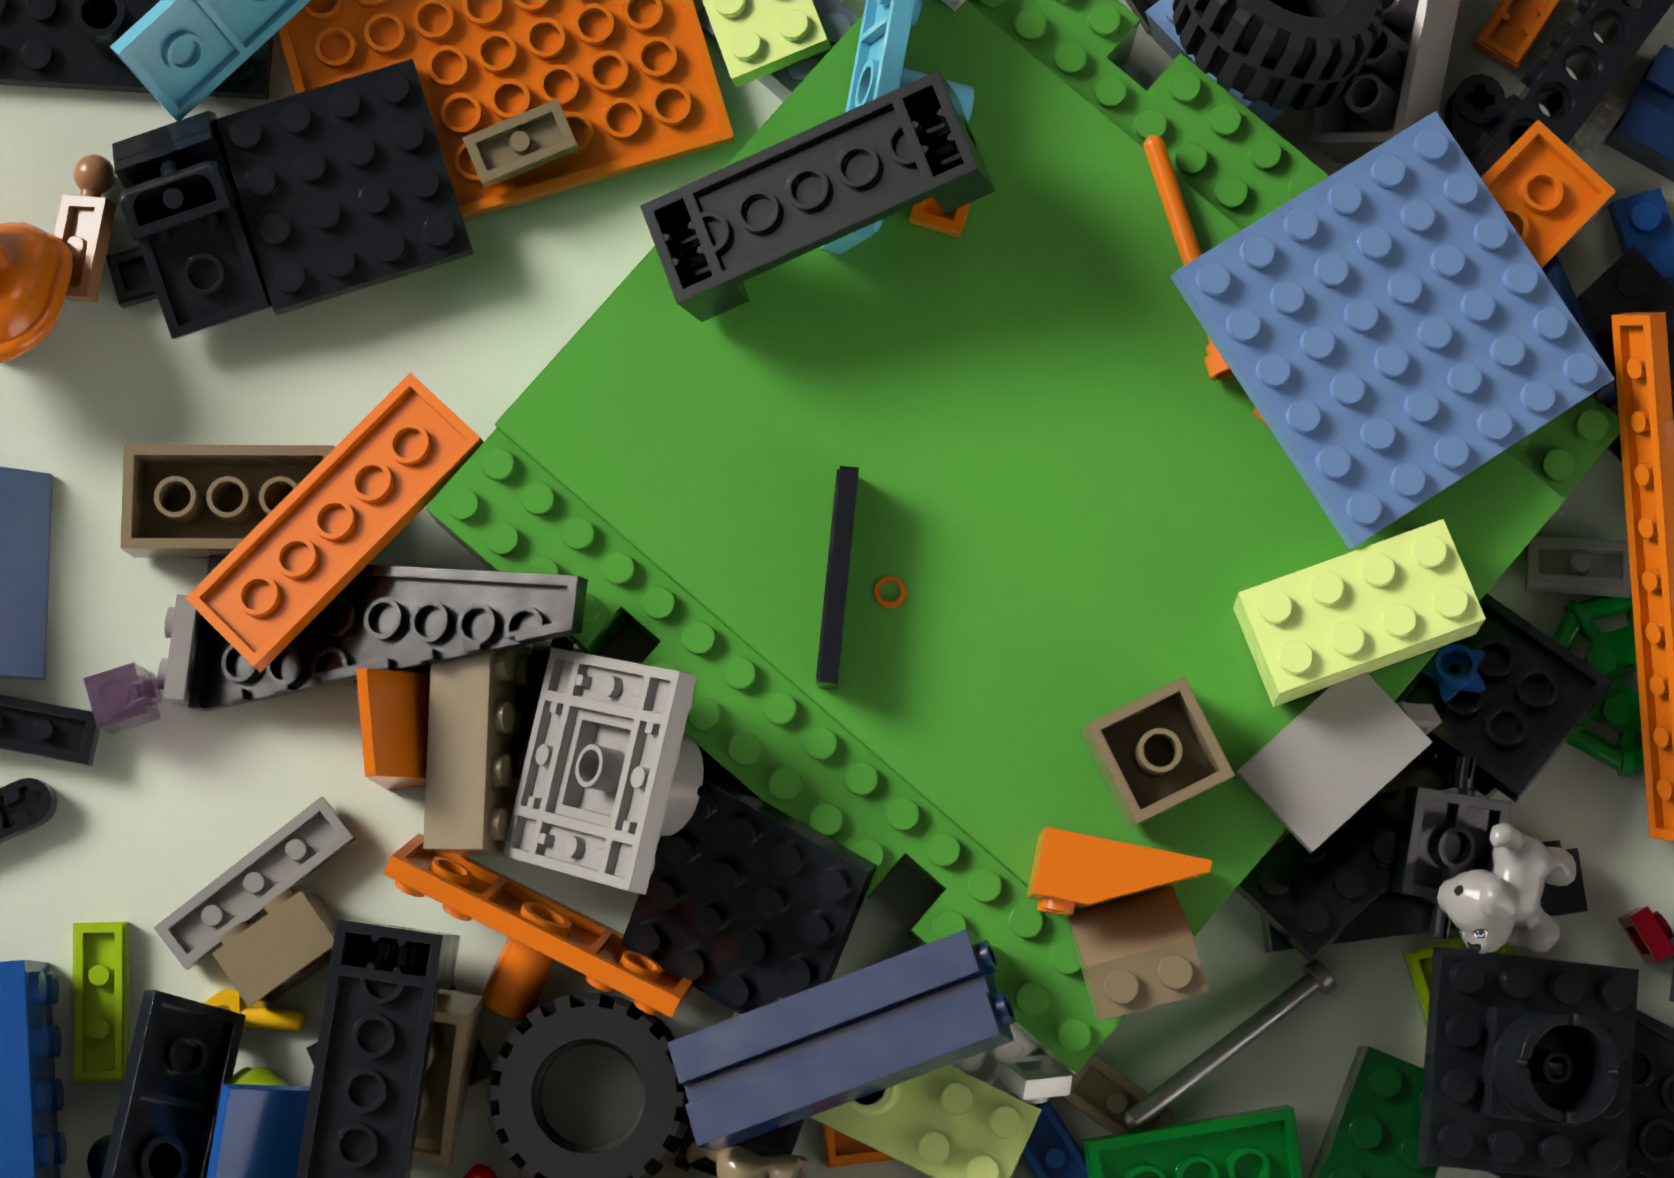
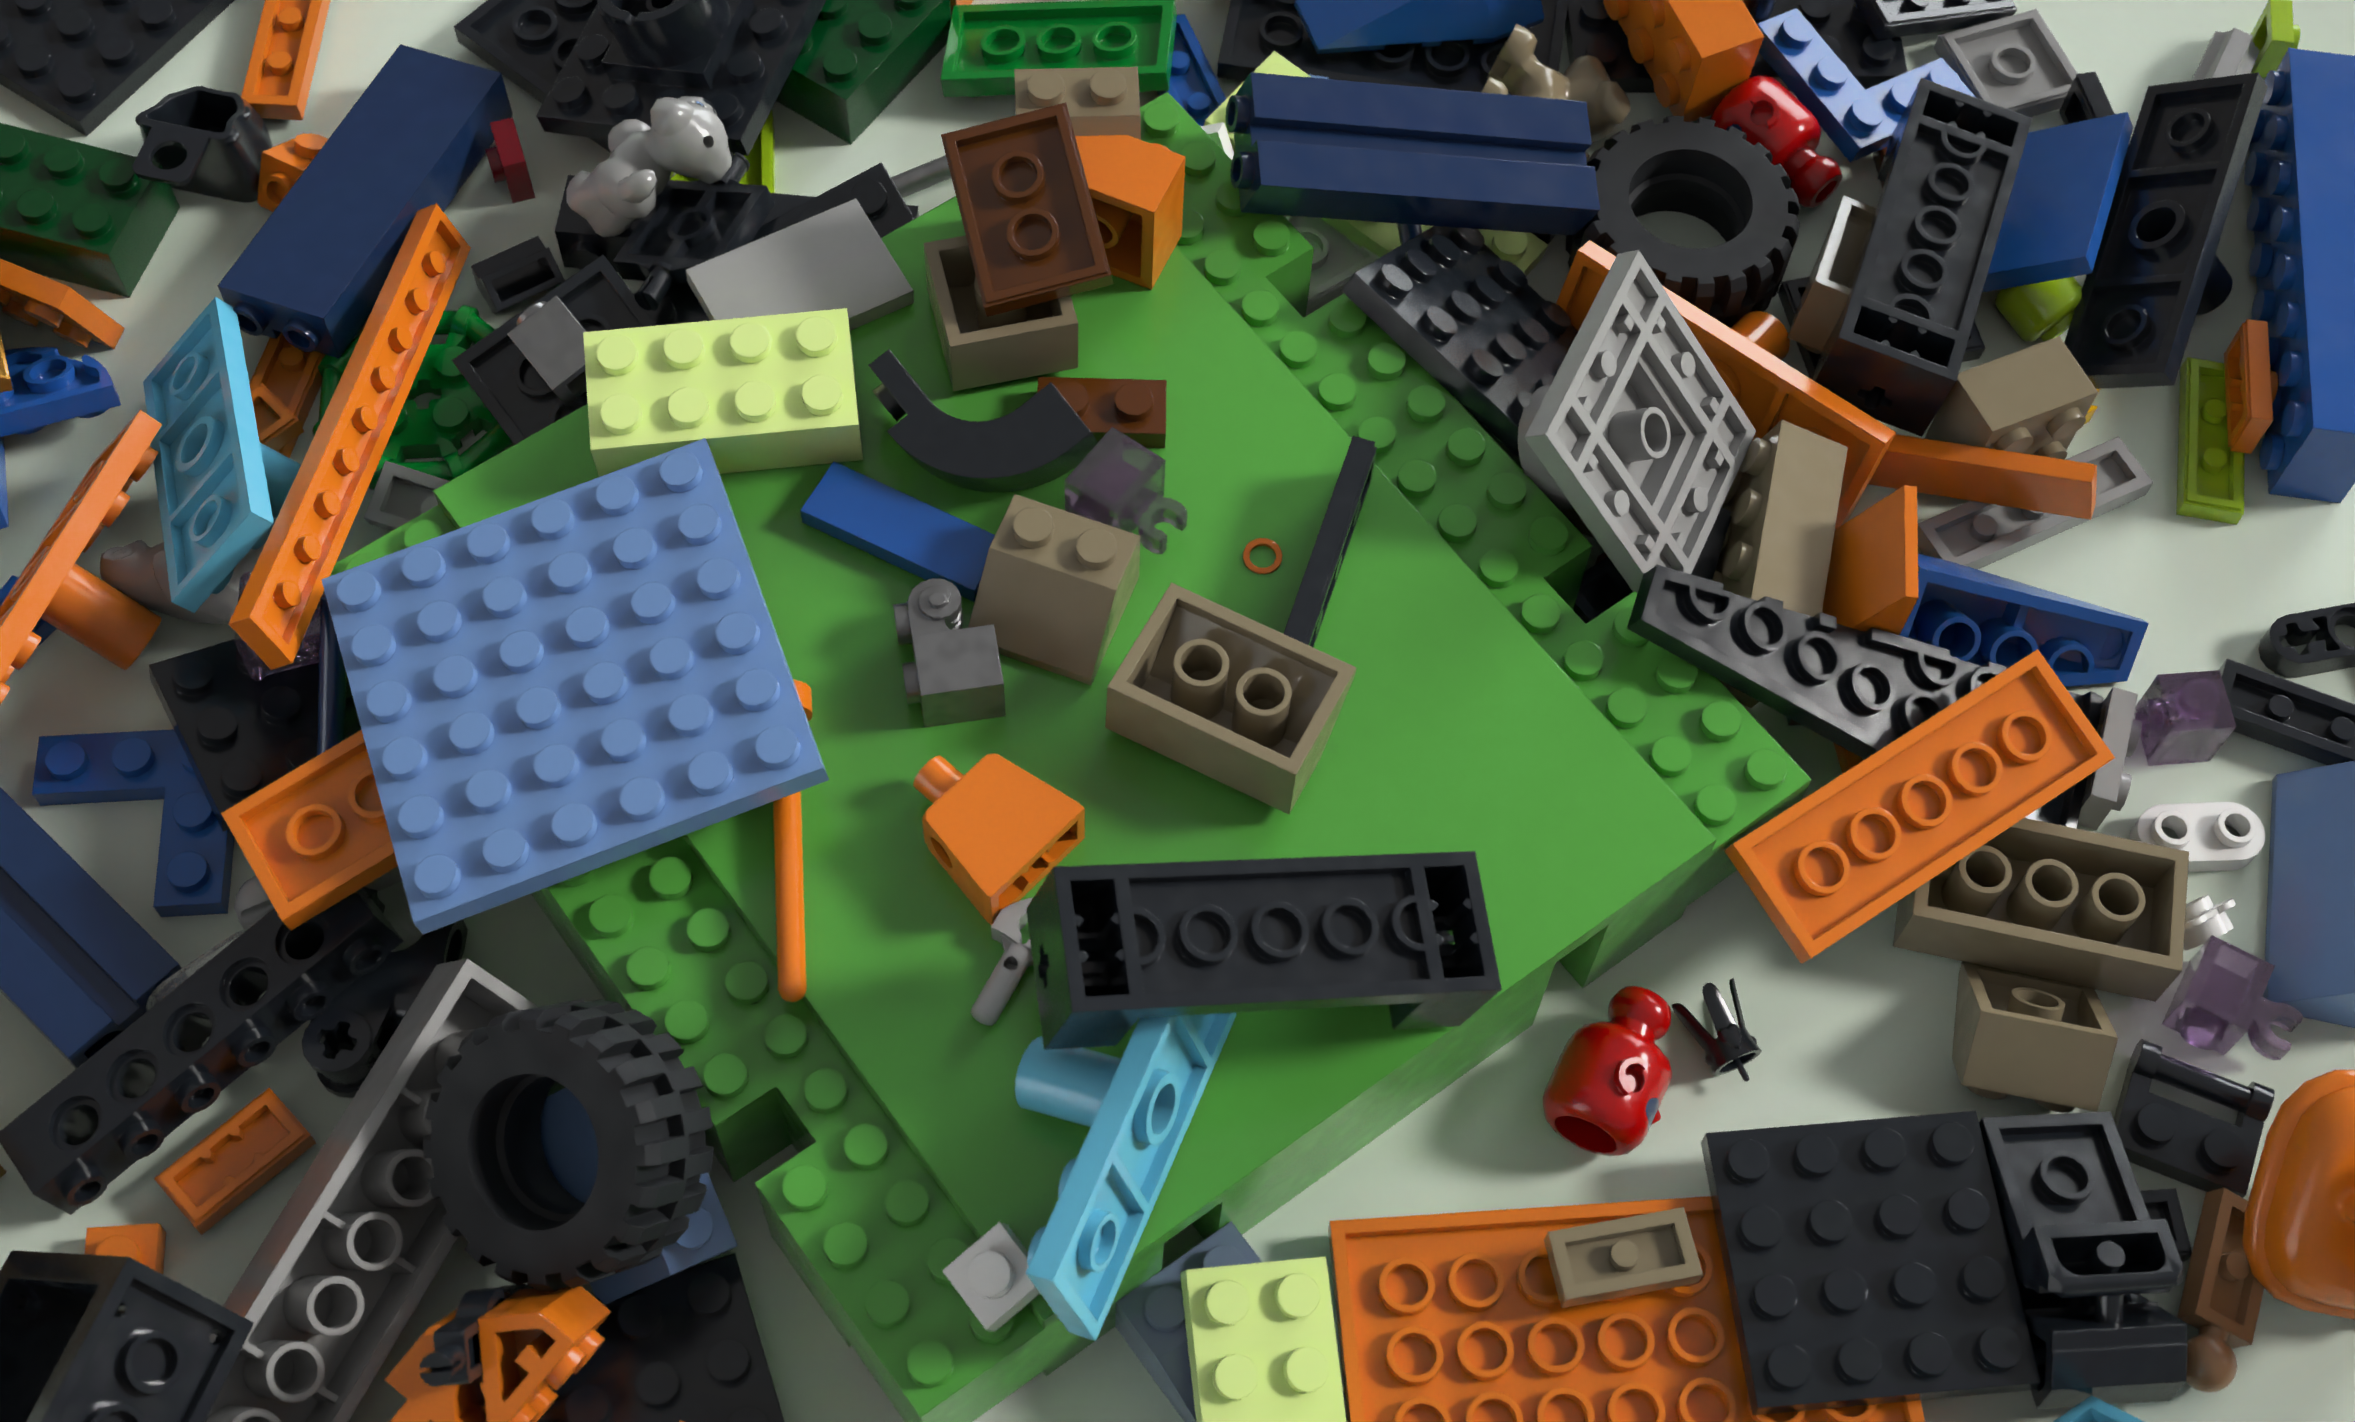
camera: 170 degrees left, 20 degrees down
none -> black piece [471,236,565,314]
none -> flat silver brick [507,295,587,406]
none -> blue tile [800,461,995,602]
none -> black arch [869,349,1101,493]
none -> flat silver brick [893,579,1006,727]
none -> orange torso [913,753,1085,926]
none -> reddish brown tile [941,102,1114,317]
none -> dark tan slope [968,494,1141,685]
none -> light grey bar [971,898,1033,1026]
none -> reddish brown plate [1037,377,1167,448]
none -> brick [1065,427,1188,554]
none -> dark tan slope [1105,583,1357,814]
none -> red piece [1543,986,1672,1156]
none -> black piece [1672,978,1762,1082]
none -> orange tile [1868,434,2097,520]
none -> blue wedge [1900,554,2149,687]
none -> dark tan slope [1952,961,2118,1113]
none -> black plate [2114,1039,2275,1198]
none -> white plate [2130,802,2265,872]
none -> clear purple brick [2162,935,2303,1060]
none -> white plate [2184,895,2236,951]
none -> orange plate [2224,319,2278,454]

